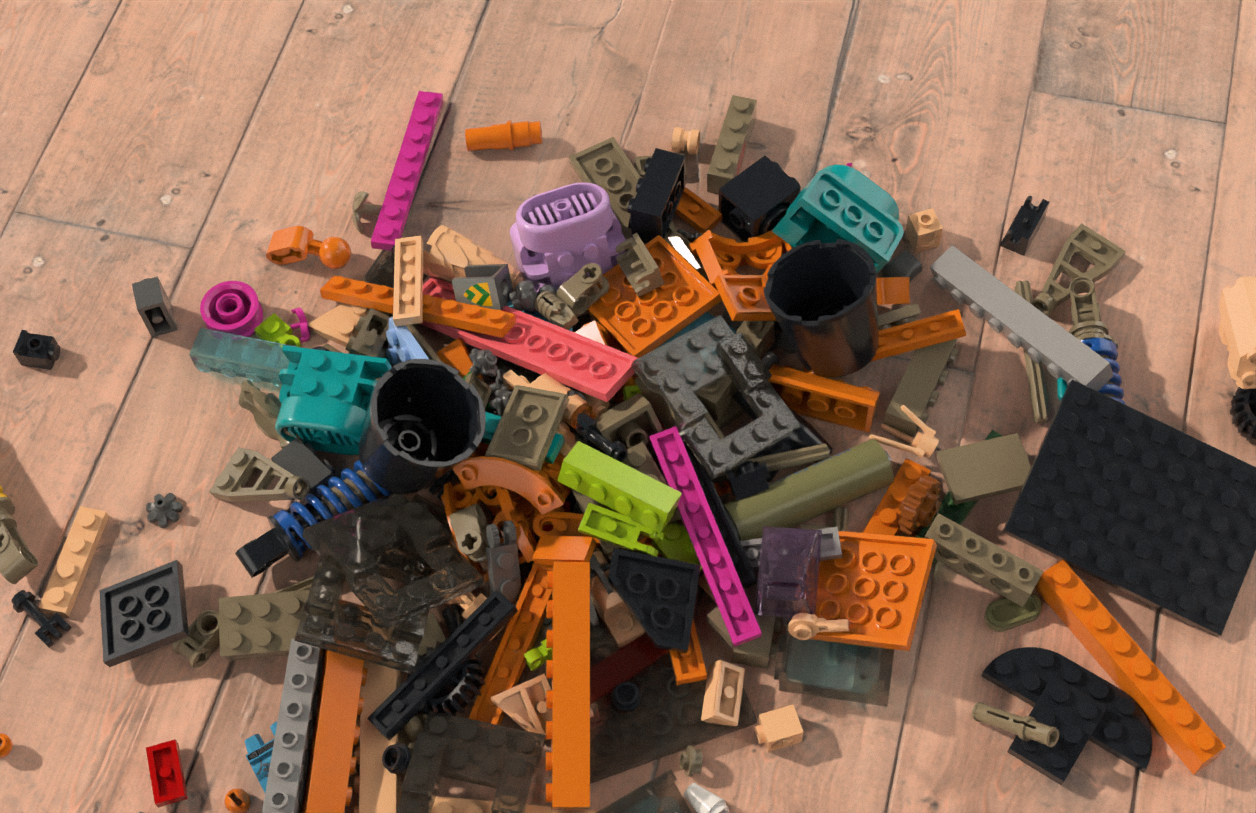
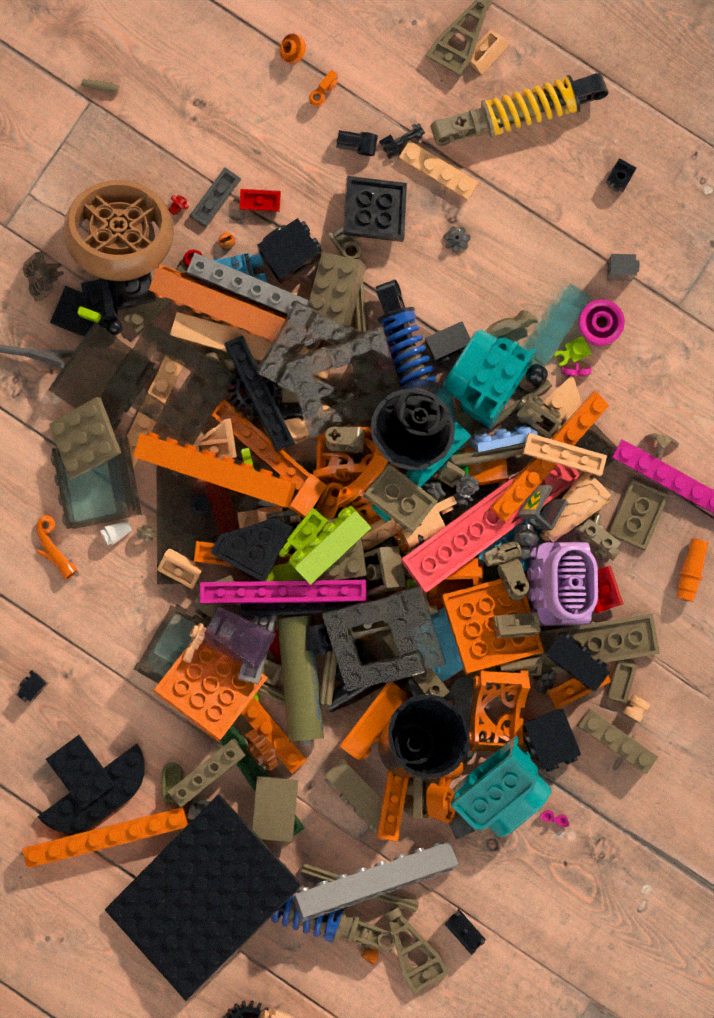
camera: 105 degrees right, 25 degrees up
dark tan plate [209,447,310,503] -> none
orange beam [266,226,351,269] -> none
black plate [382,743,411,775] -> none
dark grey hinge [486,520,522,602] -> none
black hinge [575,413,628,463] -> none
orange tile [714,275,777,321] -> none
light nougat brick [755,704,803,752] -> none
light nougat plant [869,405,940,459] -> none
light nougat brick [905,208,943,253] -> none
dark tan pin [972,702,1059,747] -> none
none -> dark grey plate [187,799,210,820]
none -> black brick [257,218,322,285]
none -> black piece [336,130,378,156]
none -> orange hinge [361,948,379,965]
none -> dark tan brick [574,513,621,562]
none -> dark tan tile [608,479,669,551]

